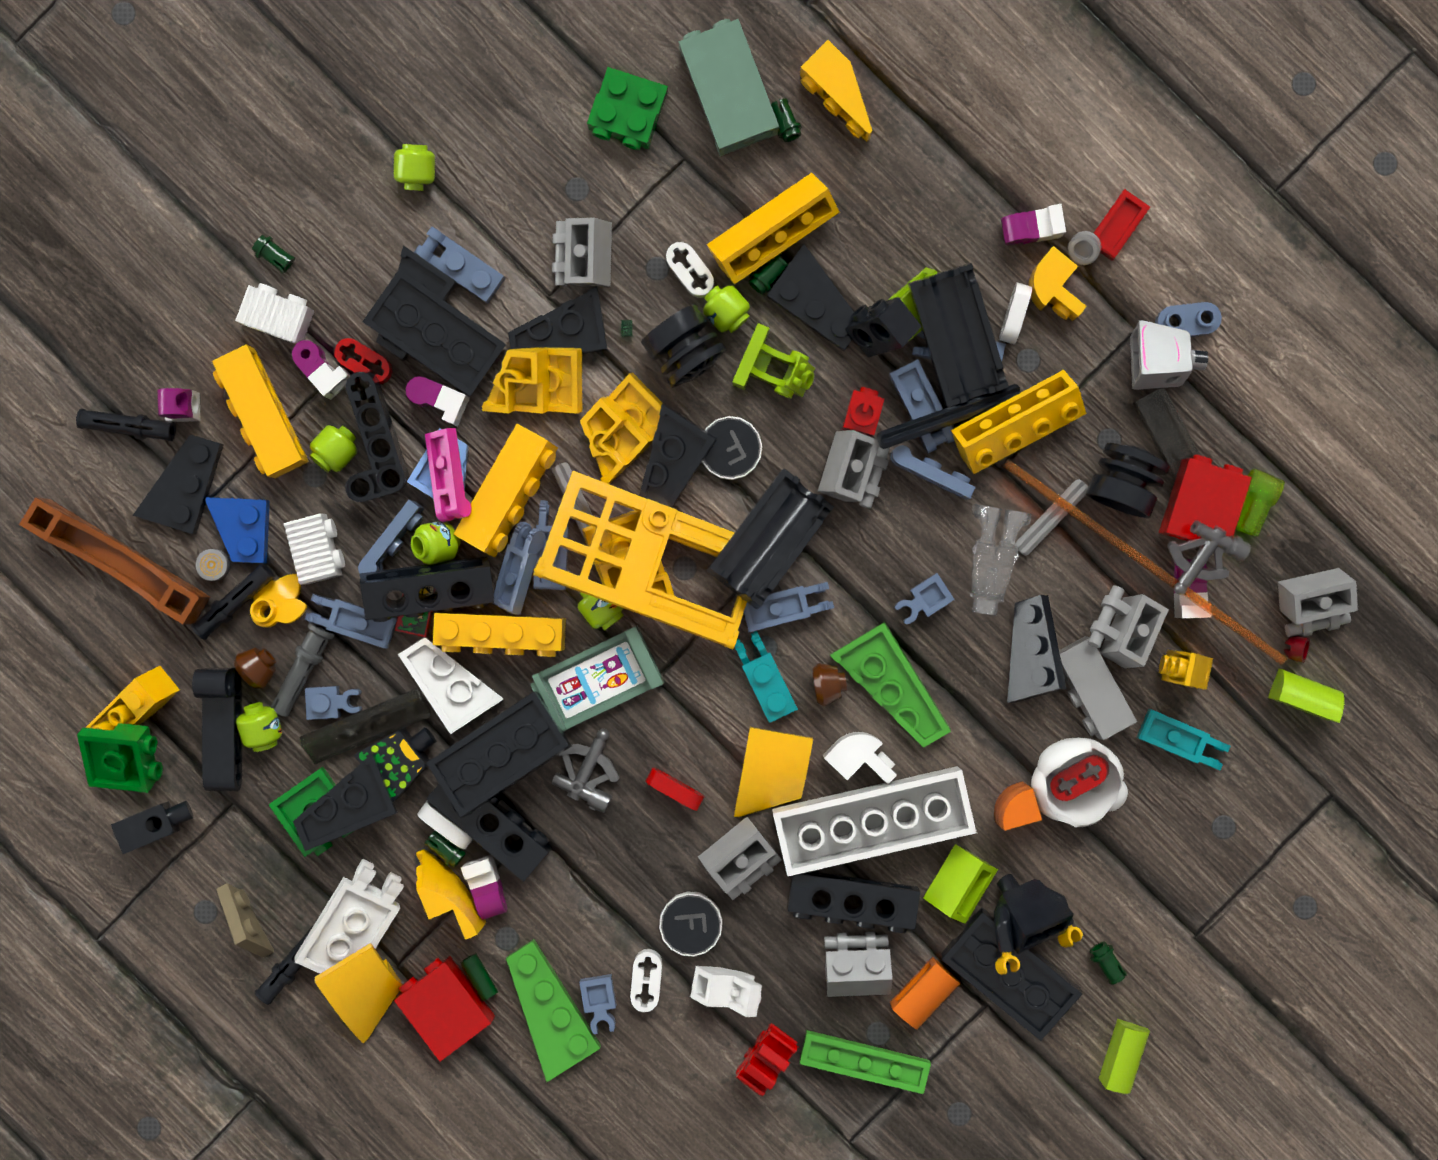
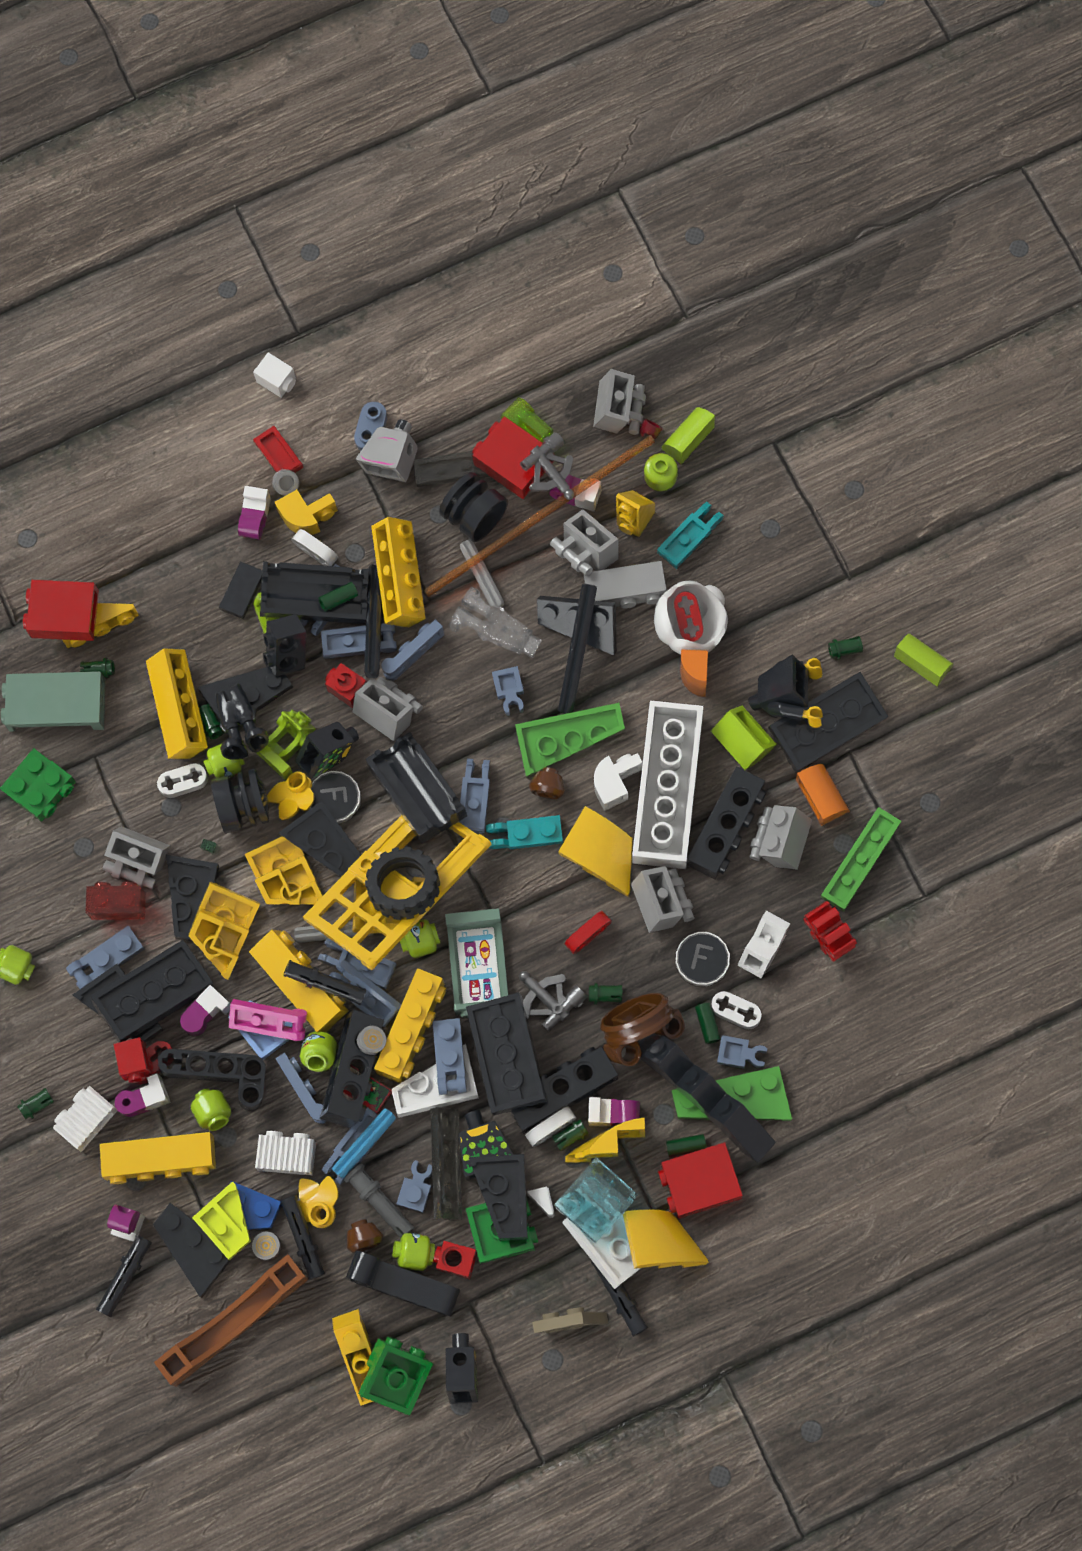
camera: 60 degrees left, 15 degrees down
none -> red brick [23,580,99,641]
none -> clear red brick [85,882,146,920]
none -> red brick [113,1037,152,1083]
none -> neon yellow wing [192,1182,251,1260]
none -> black piece [215,684,269,760]
none -> black tile [219,561,262,619]
none -> white brick [253,352,296,398]
none -> yellow plate [267,772,314,820]
none -> black pin [283,960,366,1005]
none -> black torso [295,722,359,781]
none -> dark green axle [318,582,358,612]
none -> dark azure axle [332,1108,396,1178]
none -> light grey tile [357,1026,386,1055]
none -> black tyre [365,847,440,920]
none -> sand blue plate [433,1018,467,1095]
none -> red brick [433,1241,477,1279]
none -> white slope [527,1187,555,1218]
none -> clear light blue slope [554,1157,637,1243]
none -> black axle [558,584,597,714]
none -> dark green pin [588,983,622,1005]
none -> reddish brown piece [600,993,685,1066]
none -> black arch [625,1033,776,1163]
none -> lime head [644,453,678,491]
none -> dark green axle [695,1003,721,1044]

